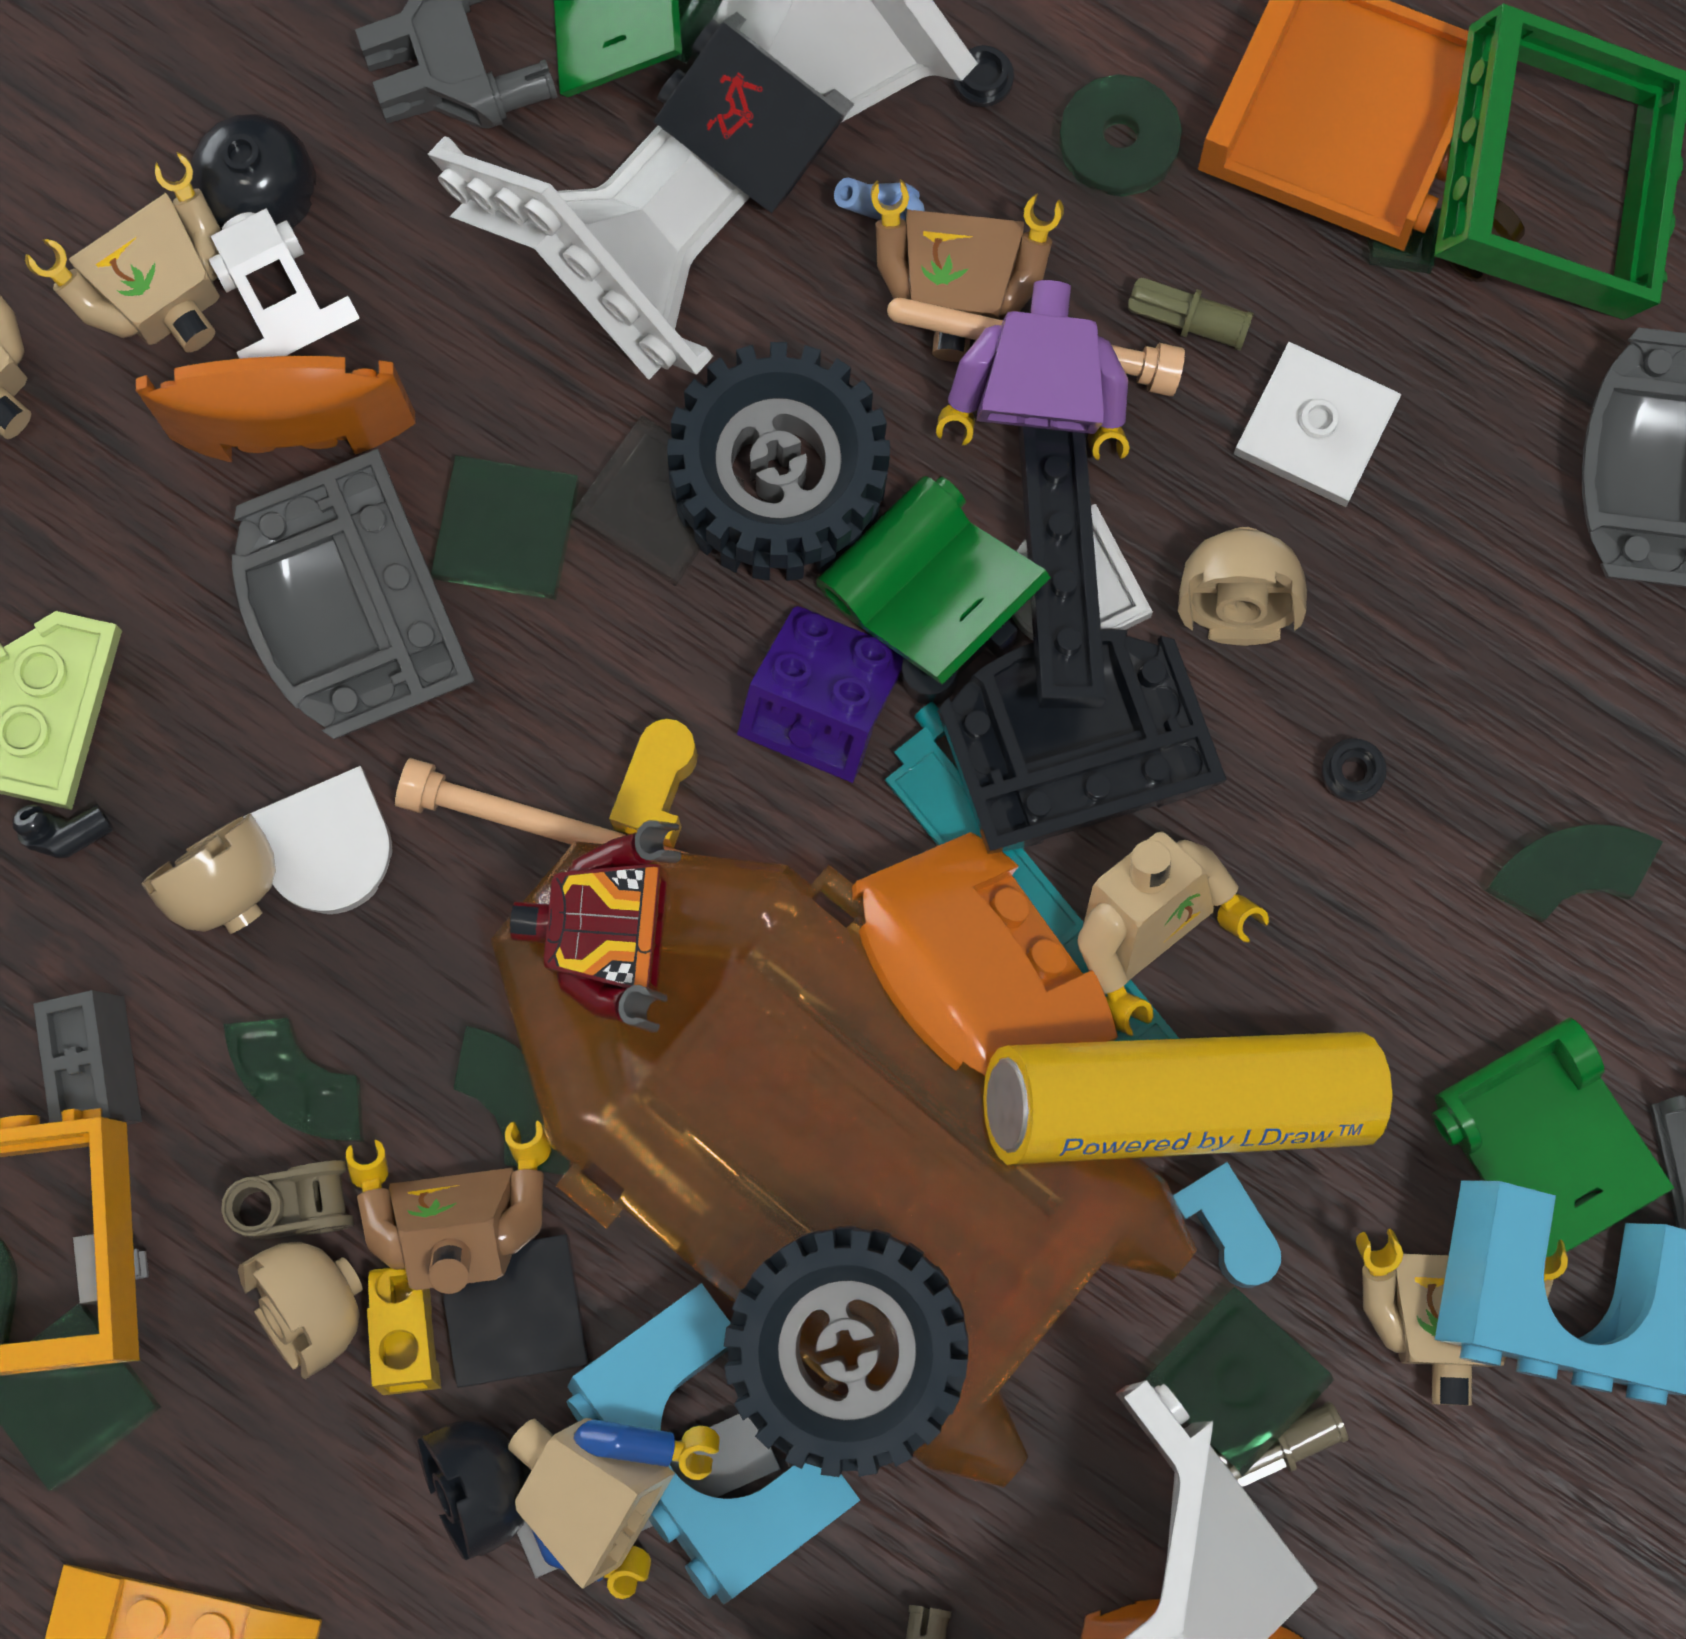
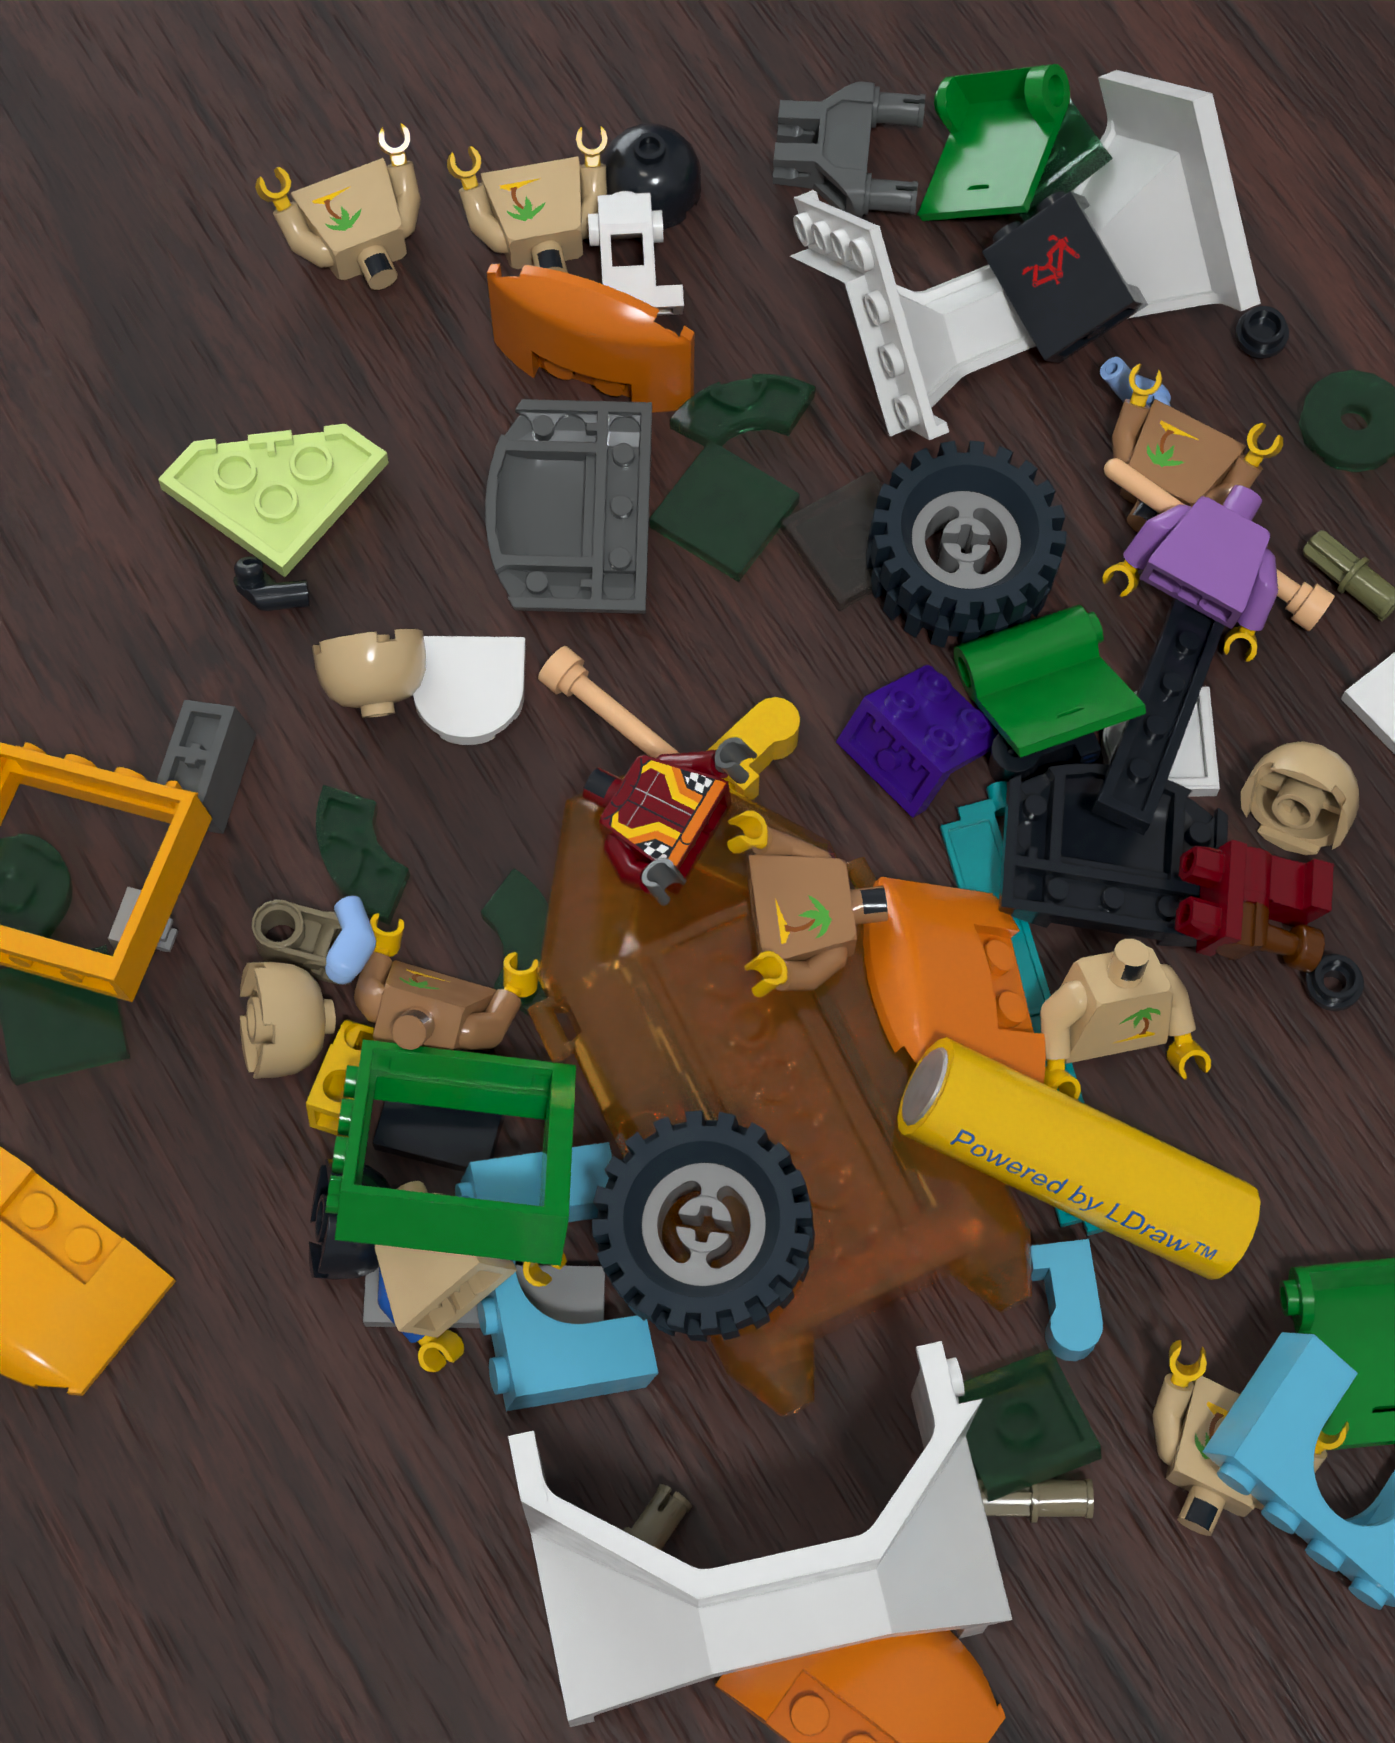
camera: 20 degrees right, 10 degrees down
none -> light blue arm [325,896,376,984]
none -> green window [325,1039,576,1266]
none -> clear green tile [670,374,816,452]
none -> medium nougat torso [727,810,888,998]
none -> dark red hips [1175,839,1334,973]

